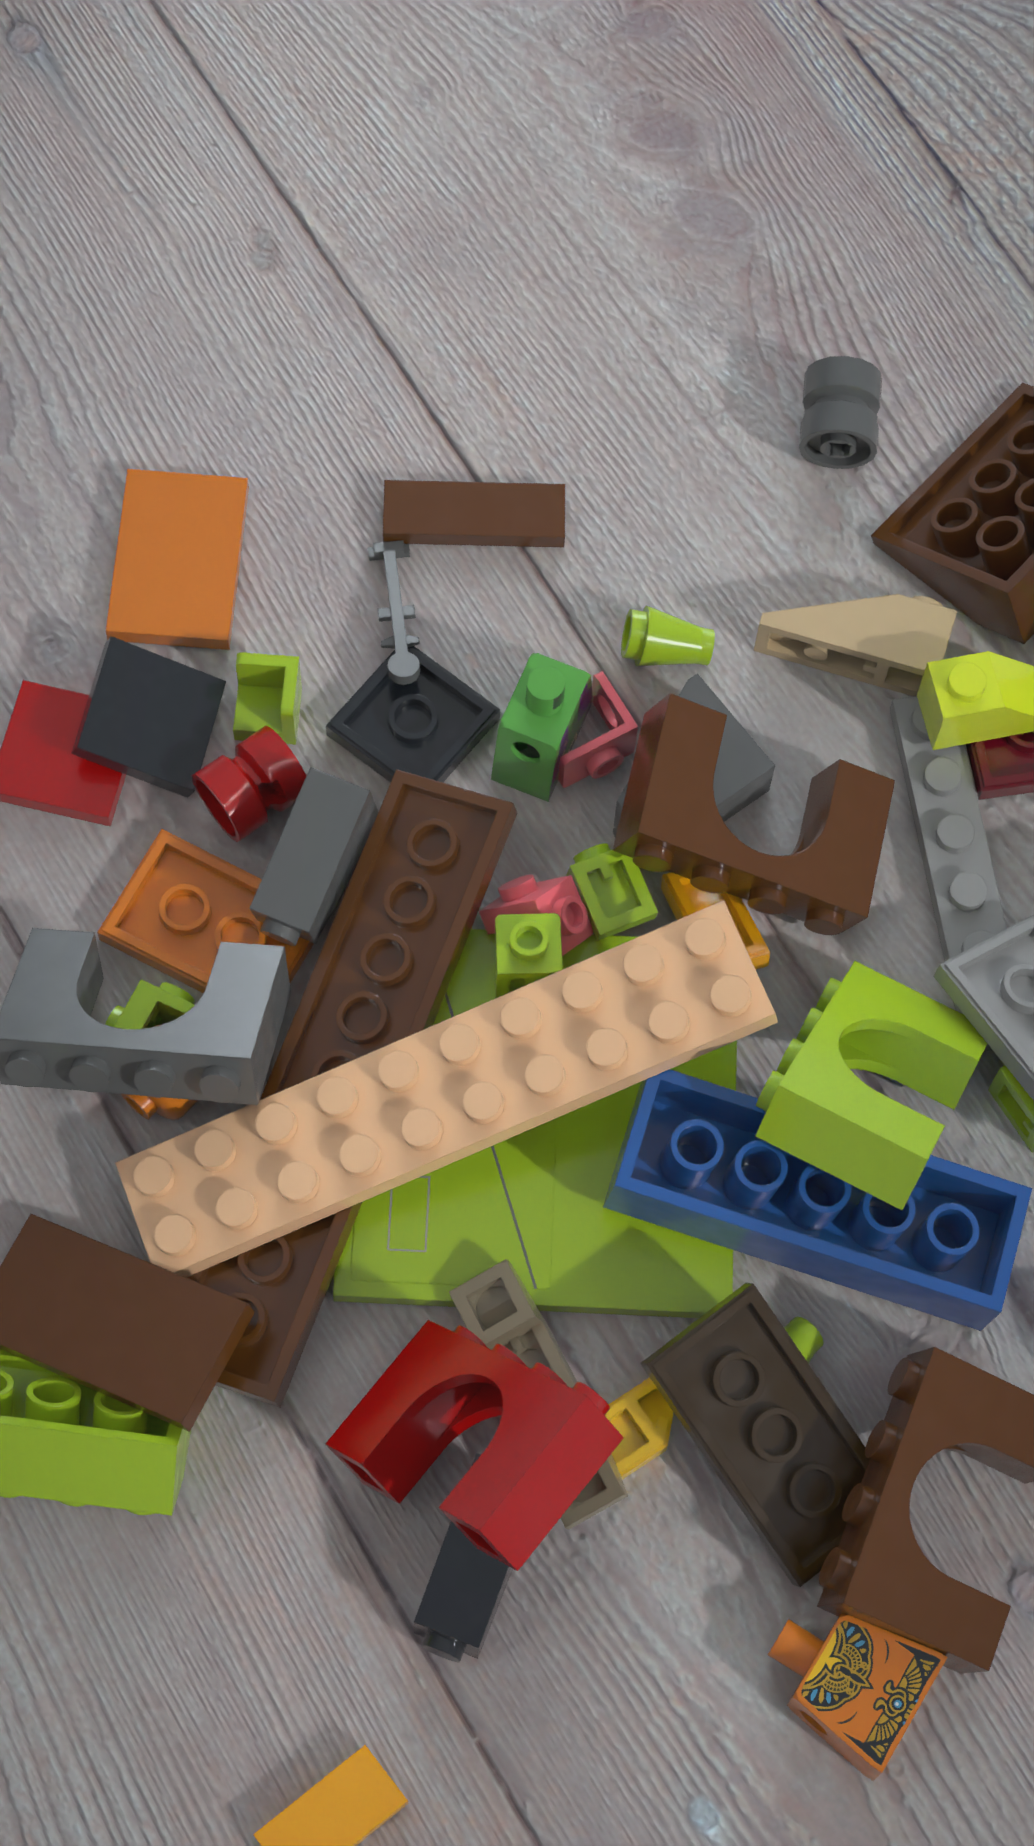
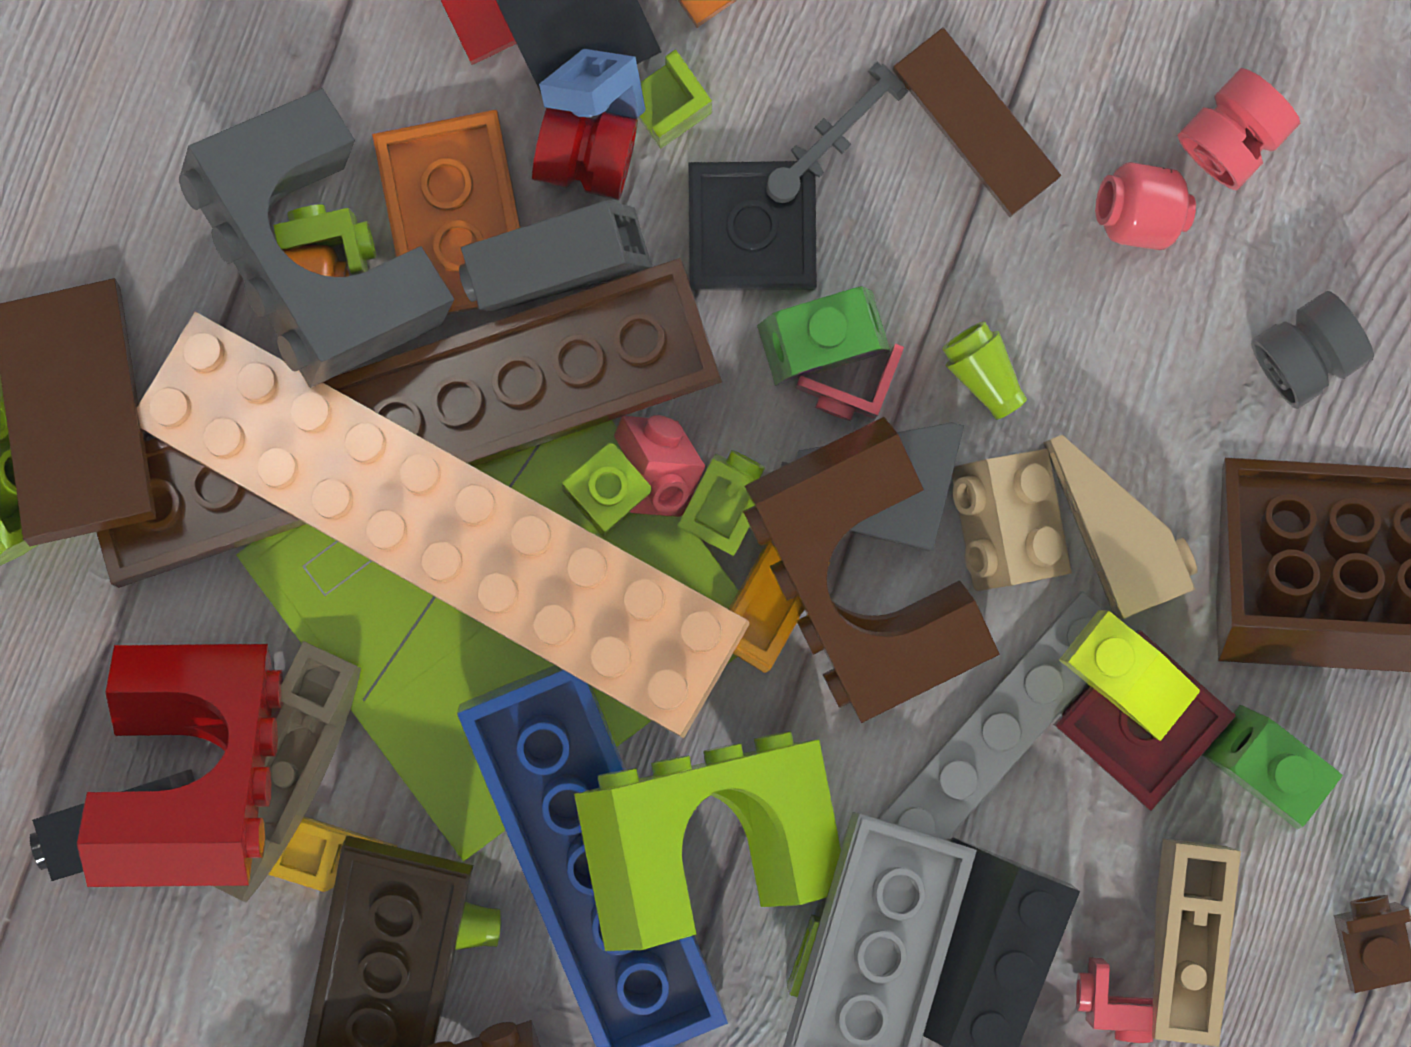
camera: 60 degrees right, 20 degrees up
none -> medium blue bracket [539,49,646,119]
none -> tan bracket [952,449,1072,591]
none -> coral head [1095,162,1196,250]
none -> coral wheel [1177,68,1301,191]

